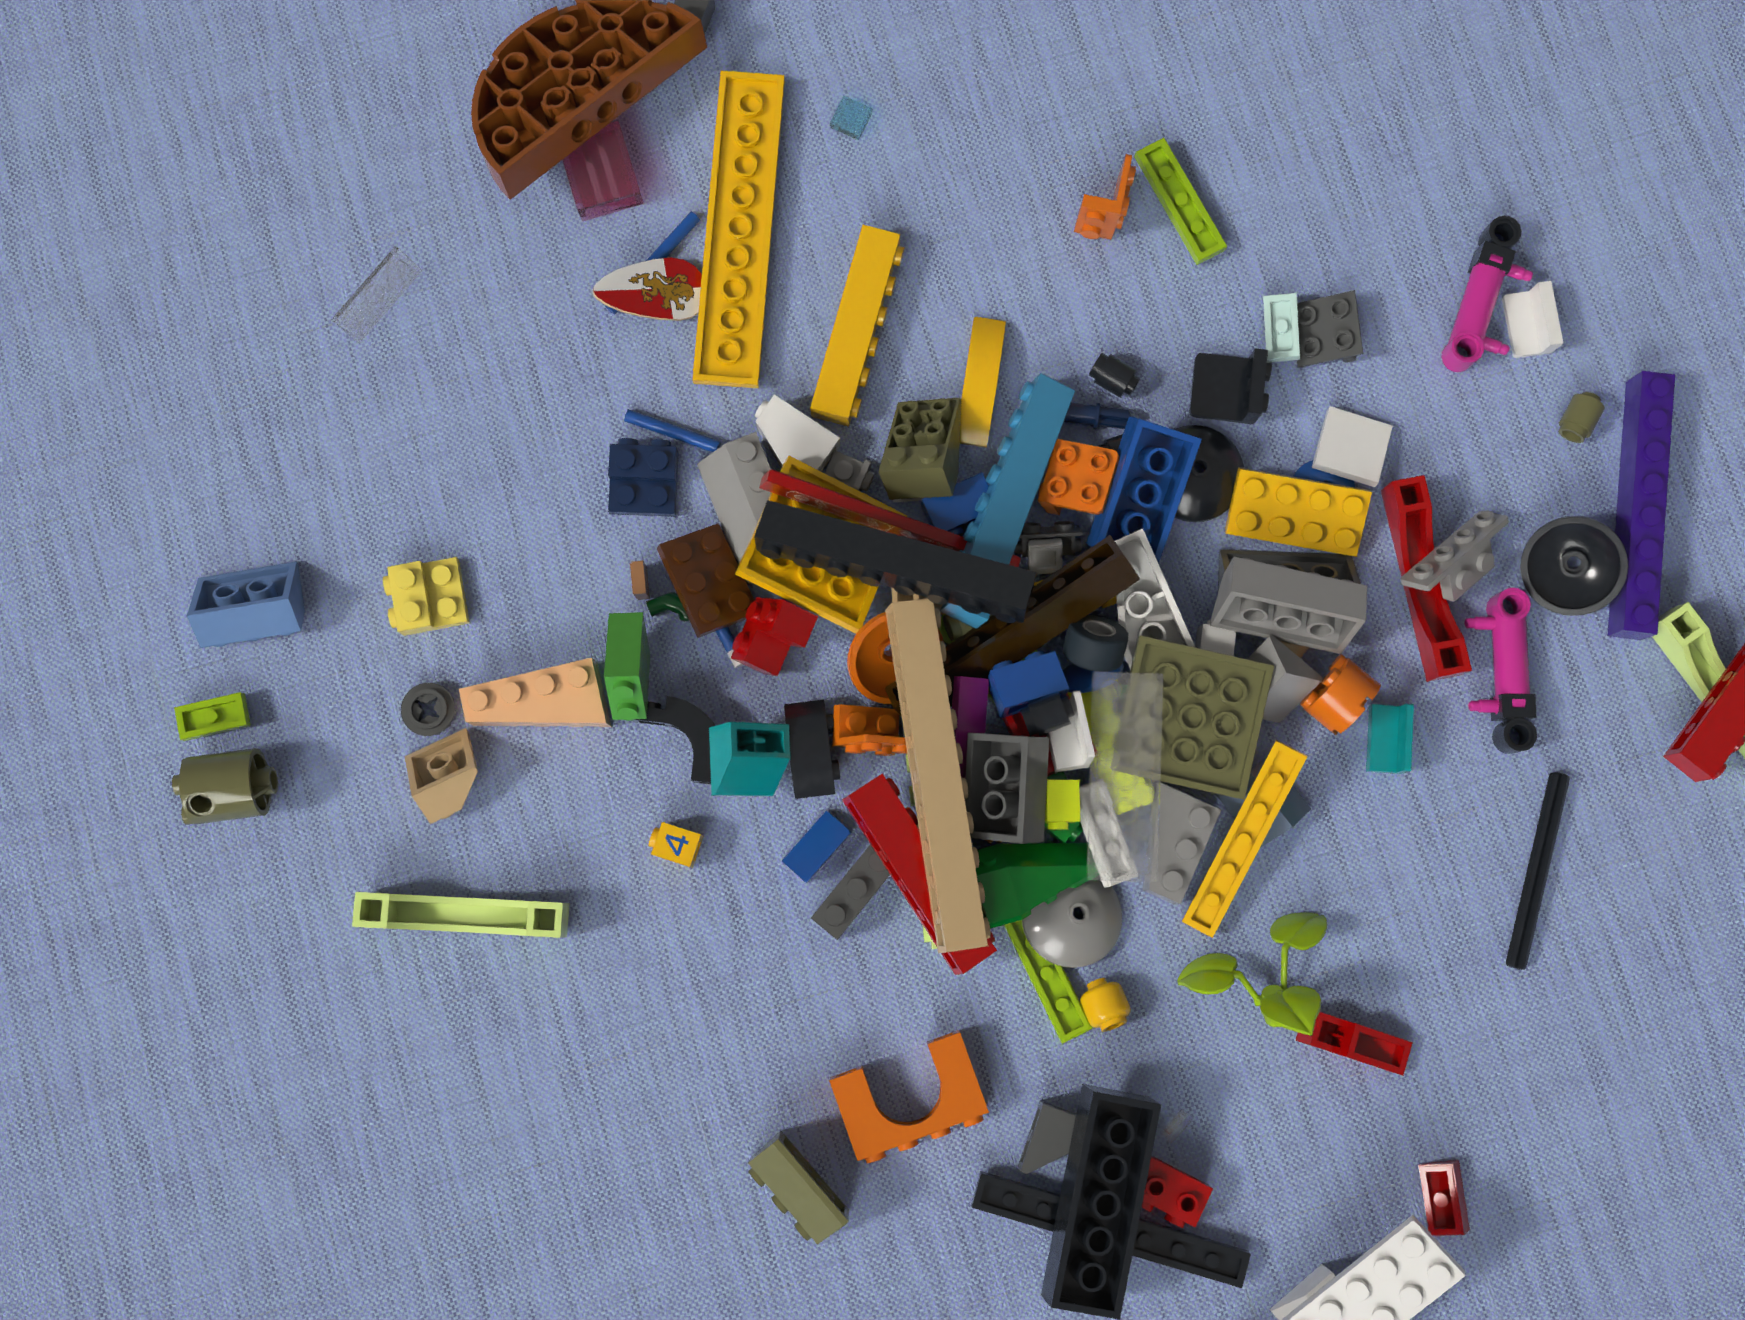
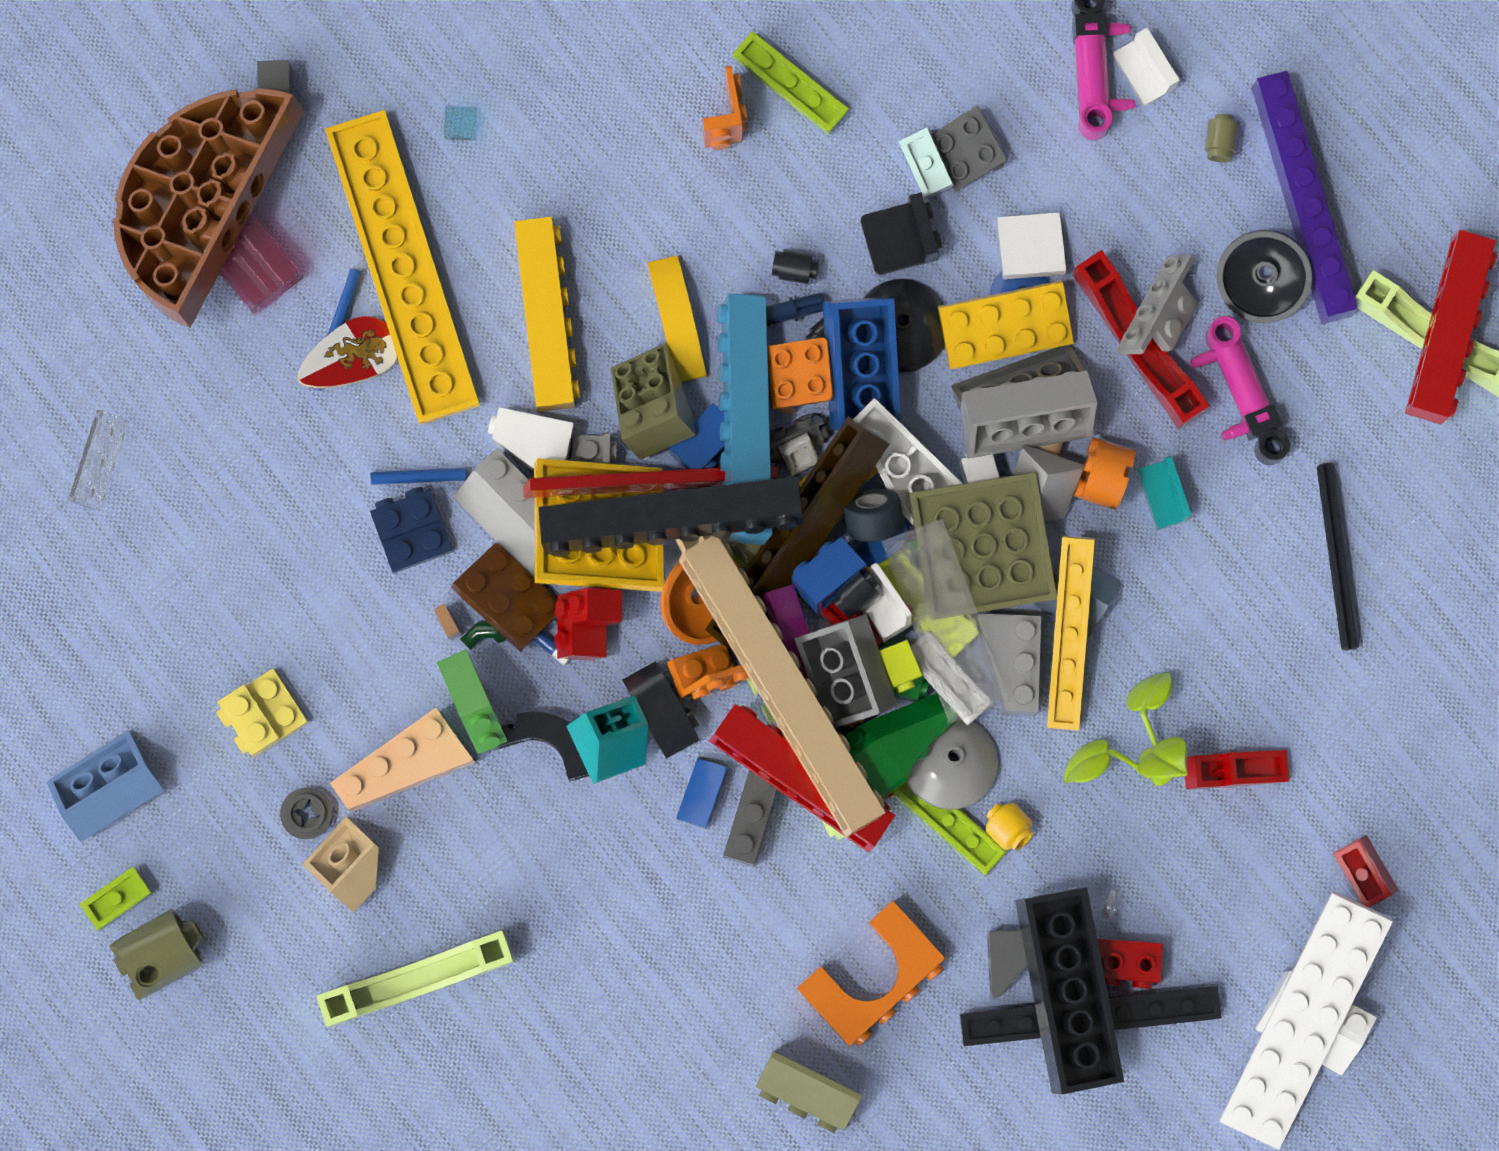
camera: 25 degrees left, 0 degrees up
yellow brick [648,822,704,868] -> none

